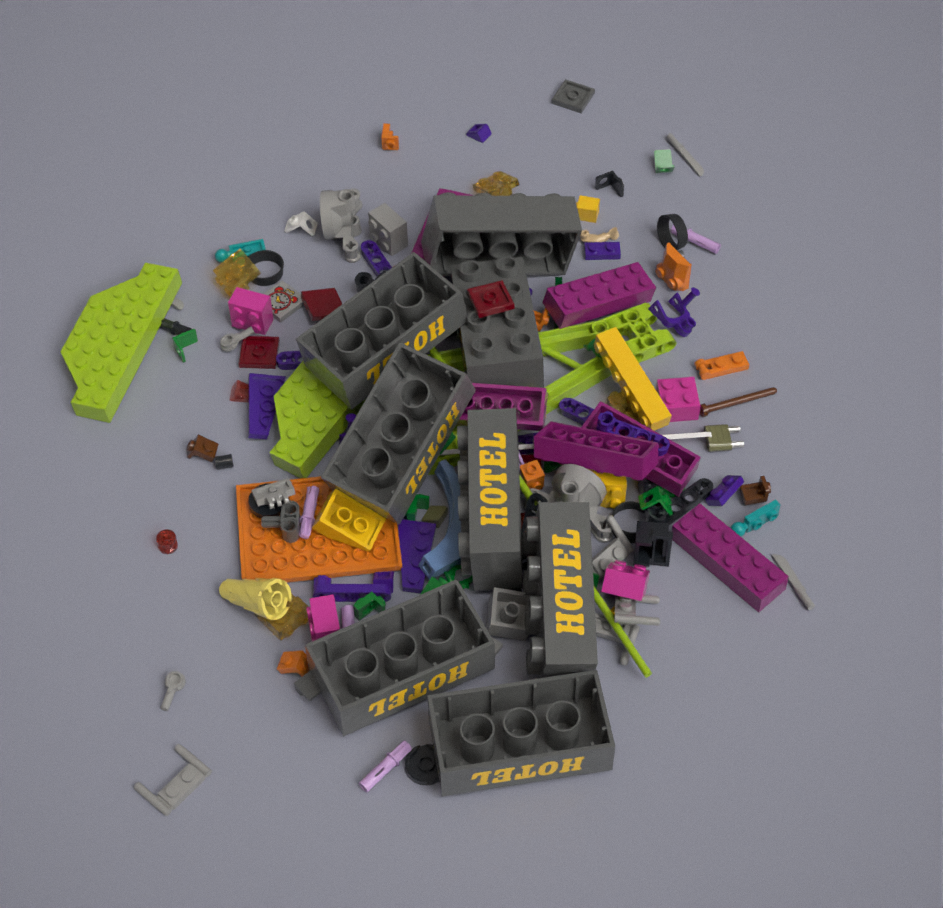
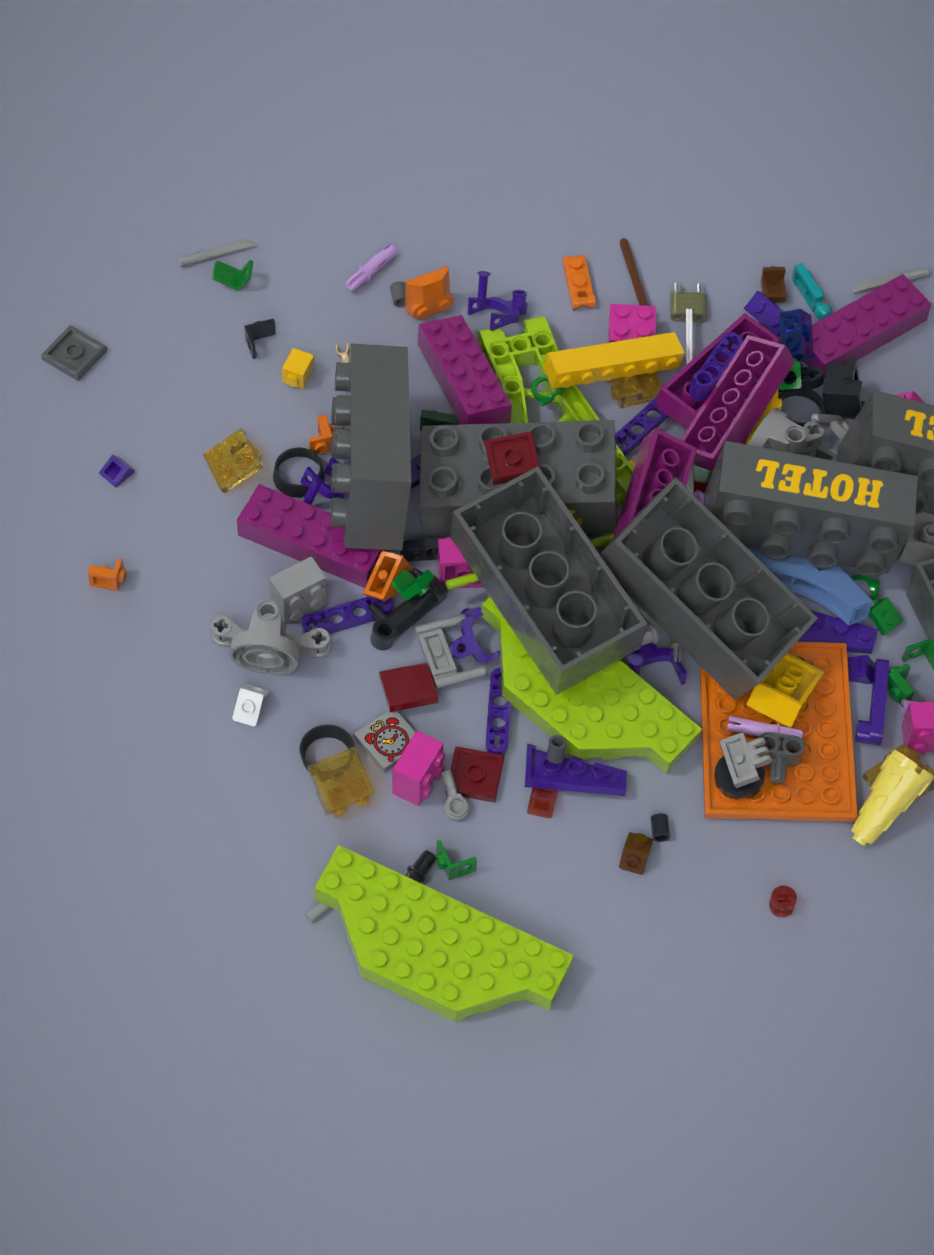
camera: 85 degrees left, 5 degrees up
teal plate [215,239,266,263] -> none
black tyre [657,213,688,250] -> none
none -> dark grey hinge [547,735,567,764]
none -> clear blue brick [779,309,814,362]

